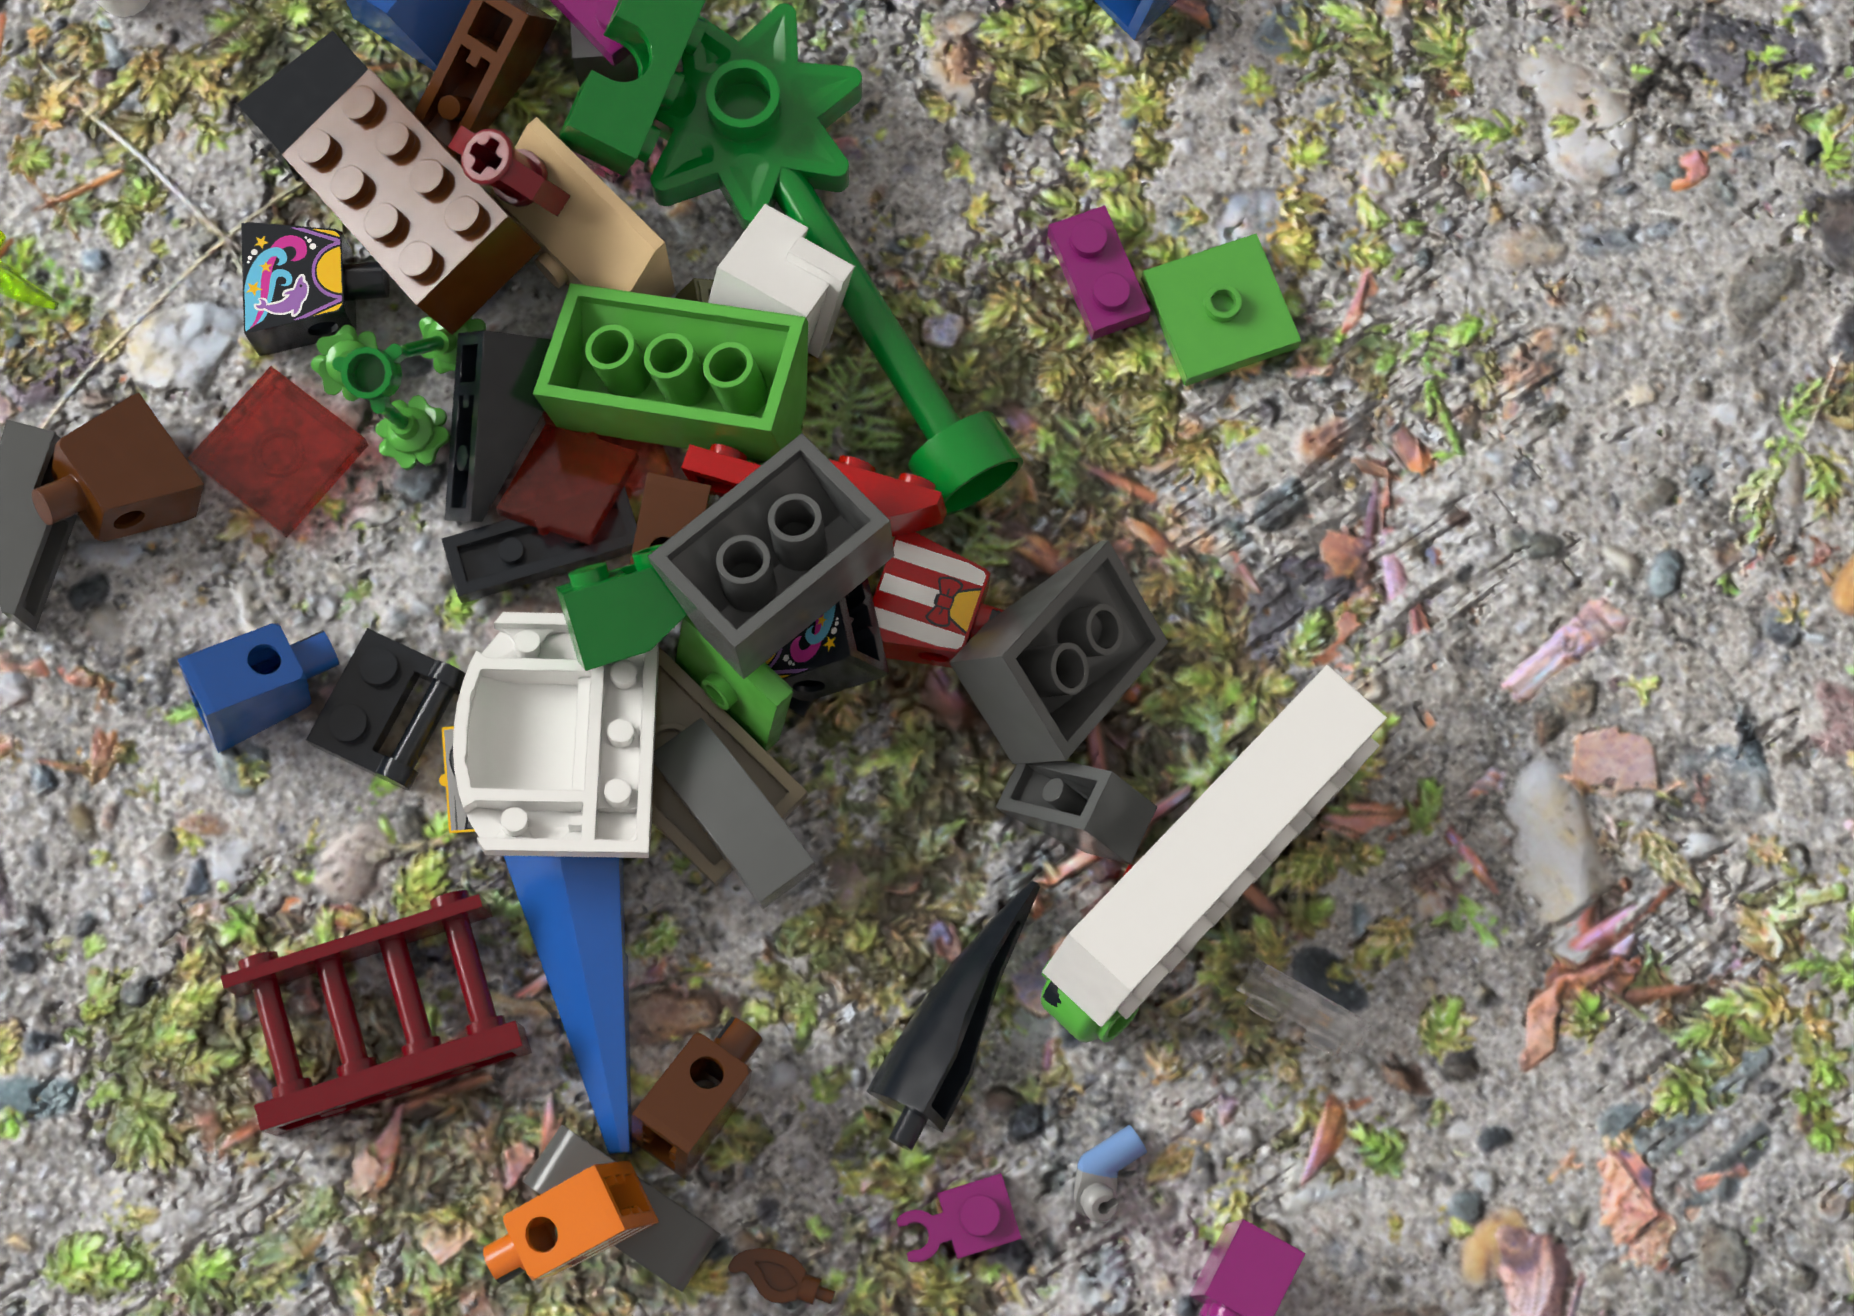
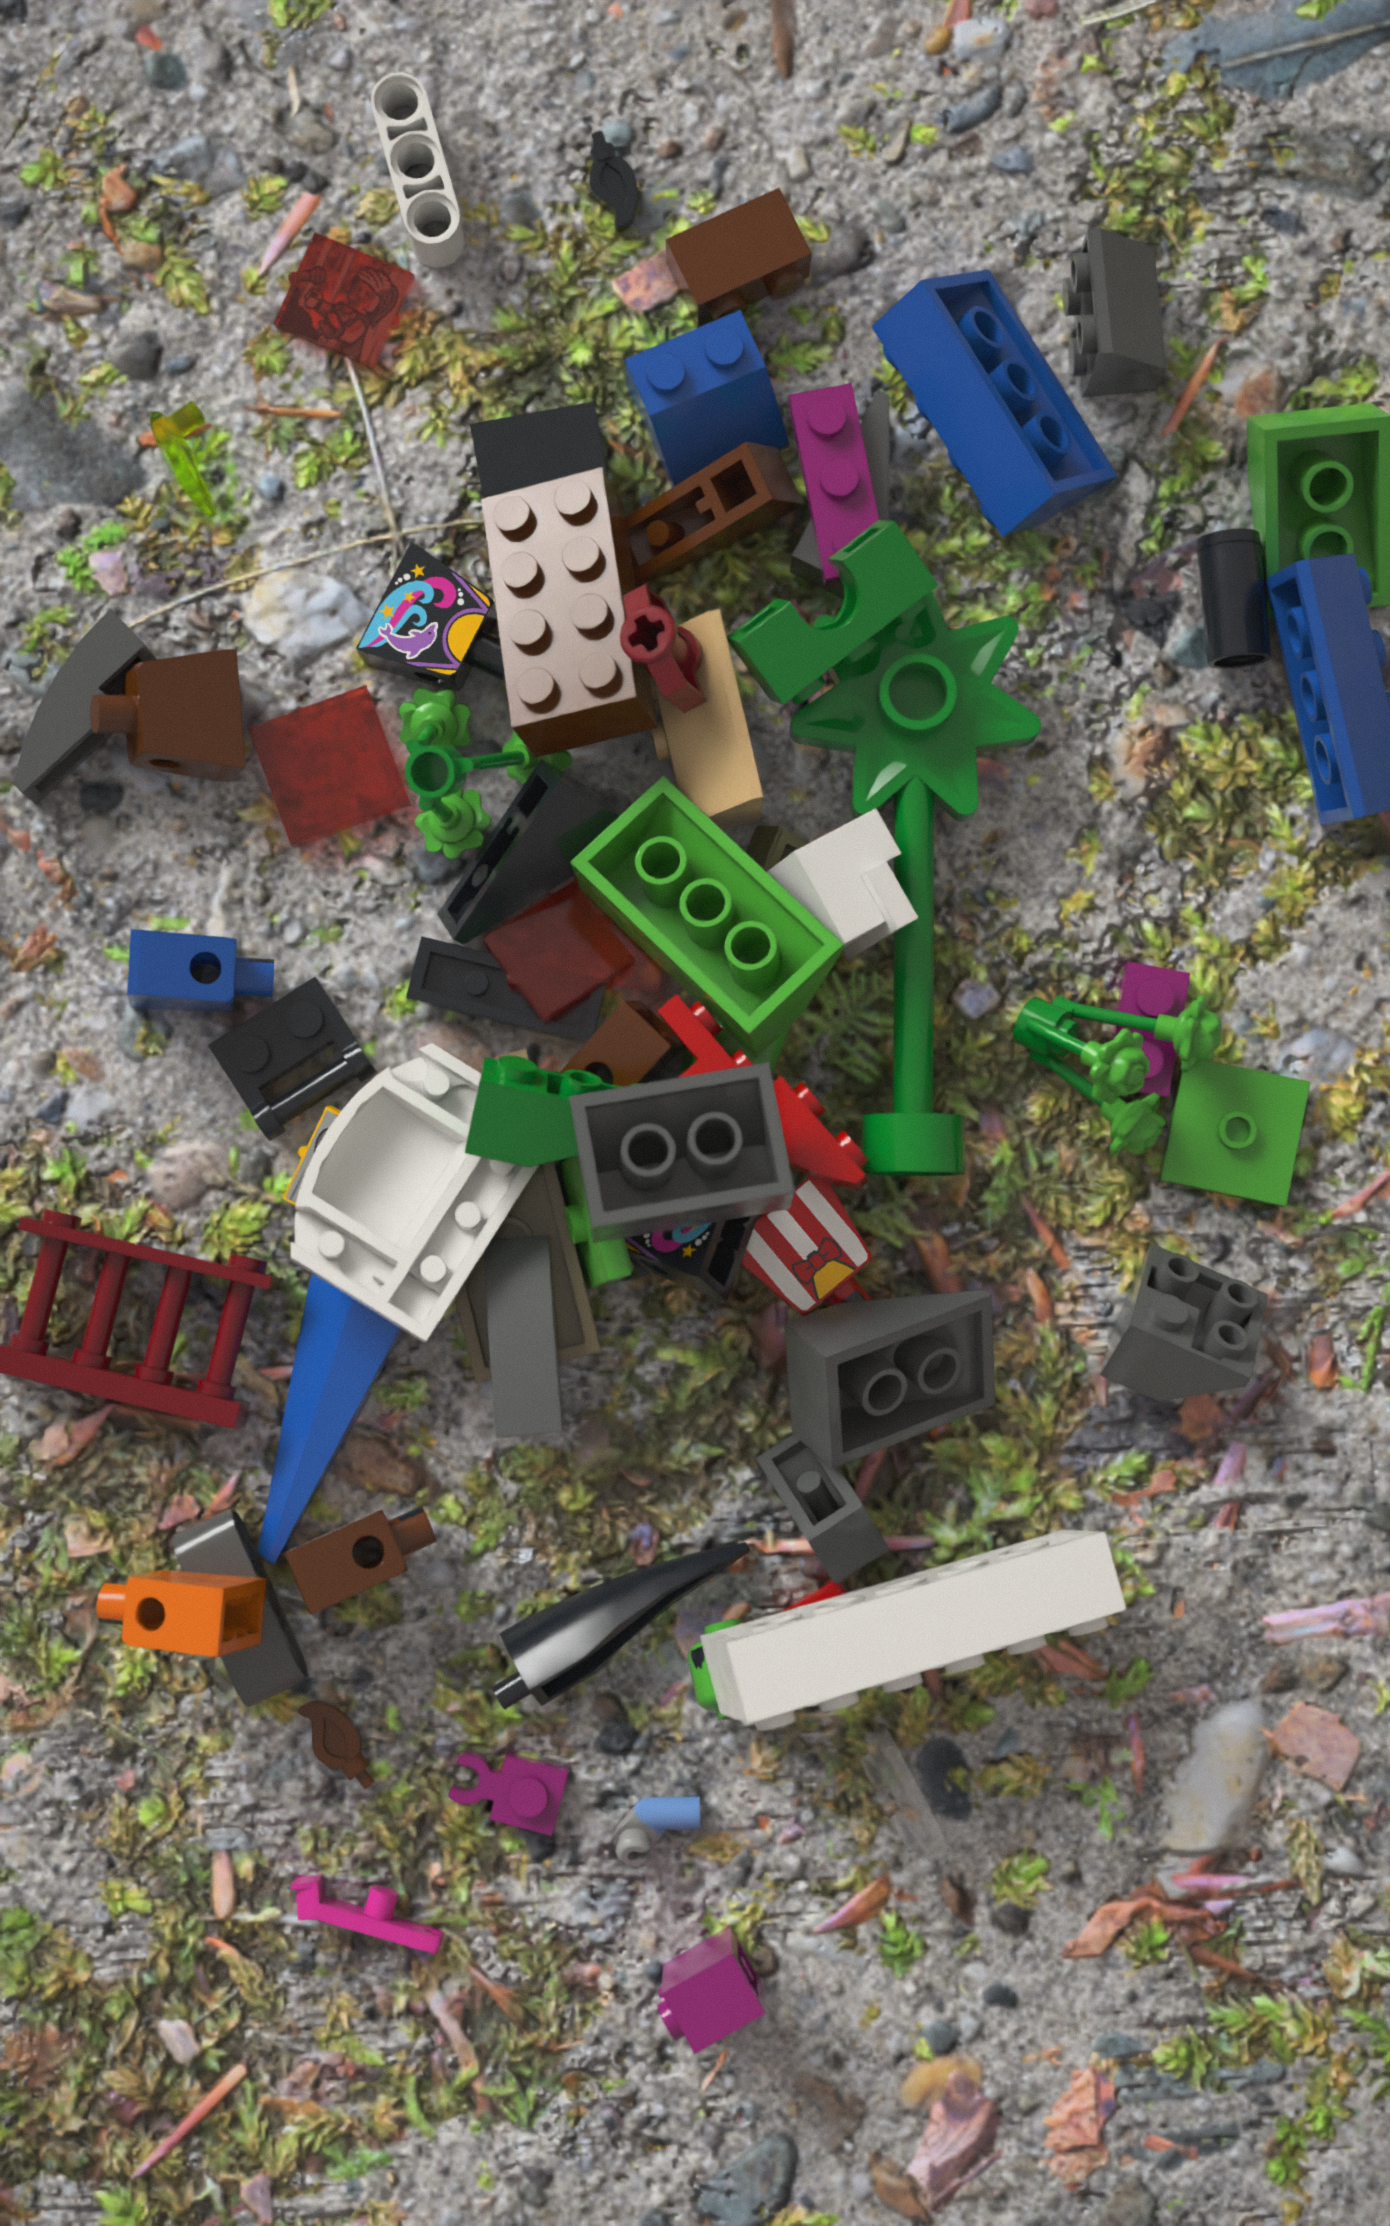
camera: 35 degrees right, 10 degrees up
none -> clear red piece [274,232,415,369]
none -> bright green plant [1013,995,1222,1157]
none -> dark grey slope [1100,1243,1268,1402]

